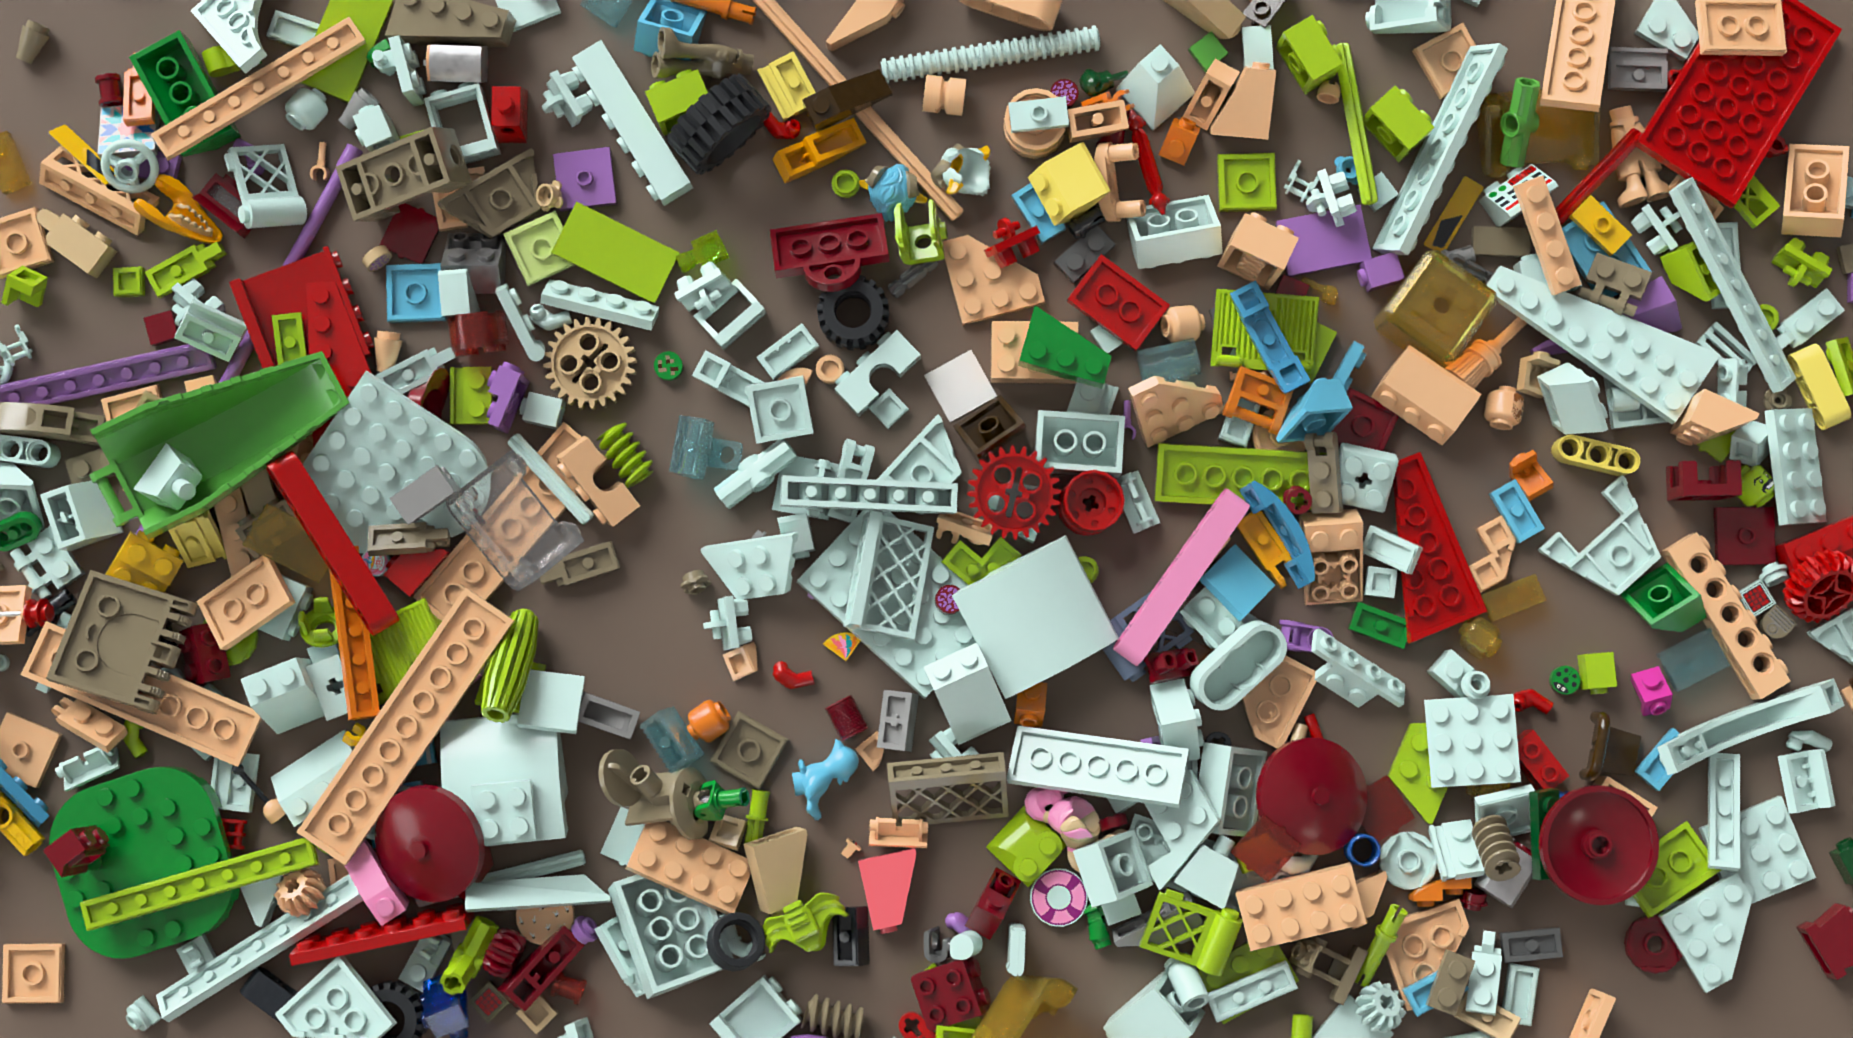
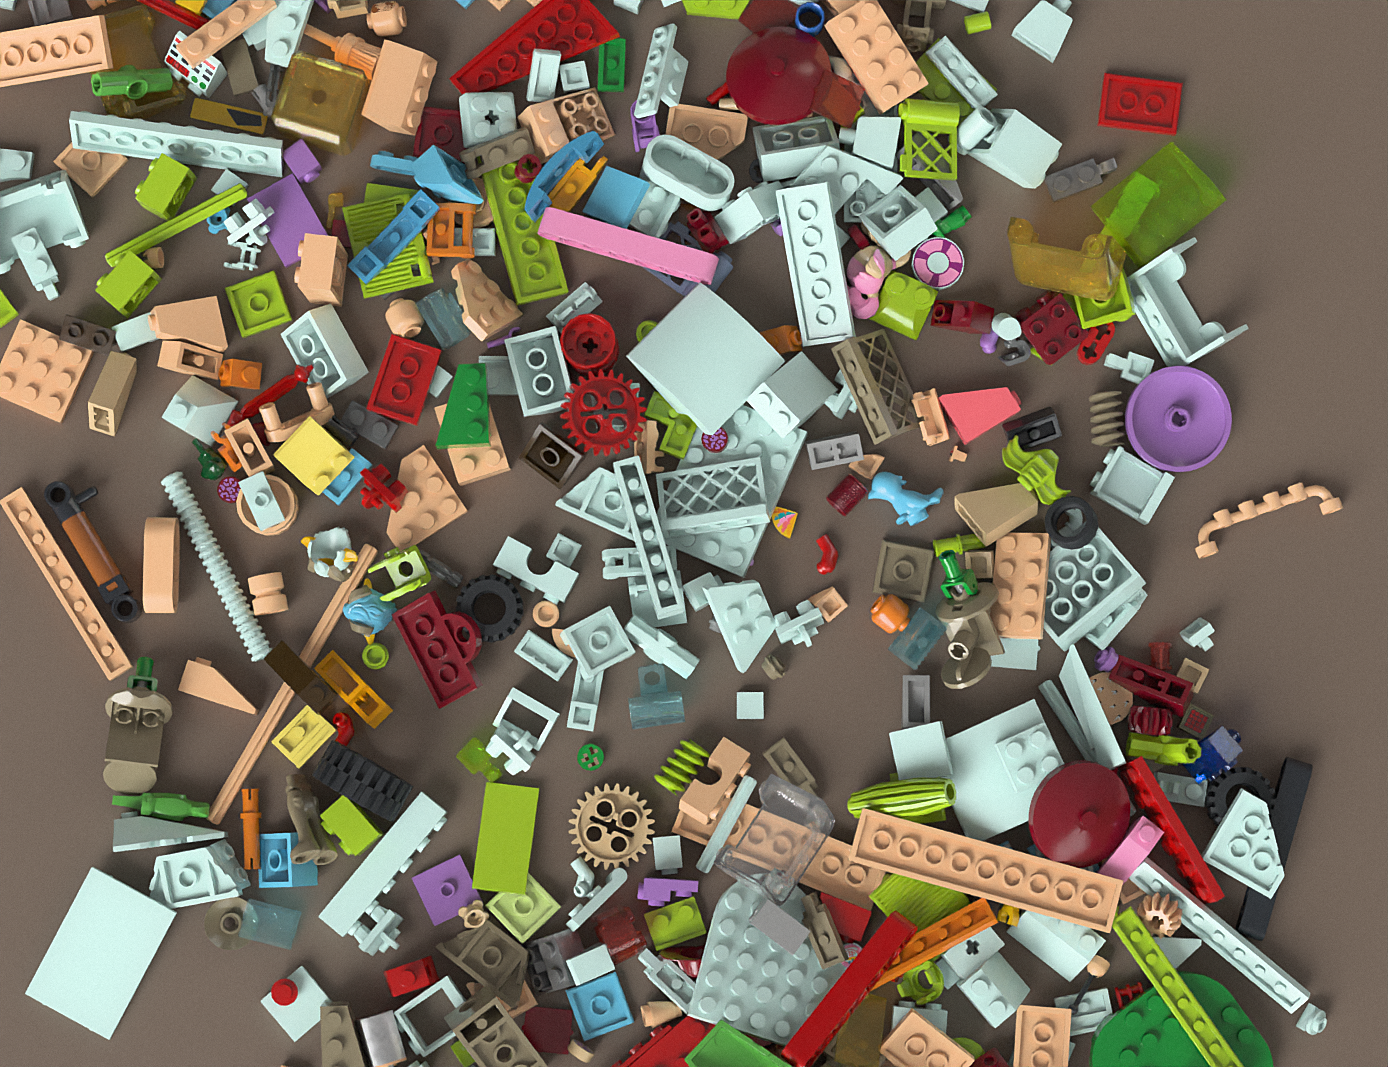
camera: 110 degrees left, 0 degrees up
light aqua tile [176,935,217,974] -> none
light aqua plate [540,279,659,331] -> none
white sticker [924,350,997,422] -> none
light aqua piece [1005,923,1026,976] -> none
bright green tile [1188,32,1229,73] -> none
none -> light aqua tile [737,692,764,719]

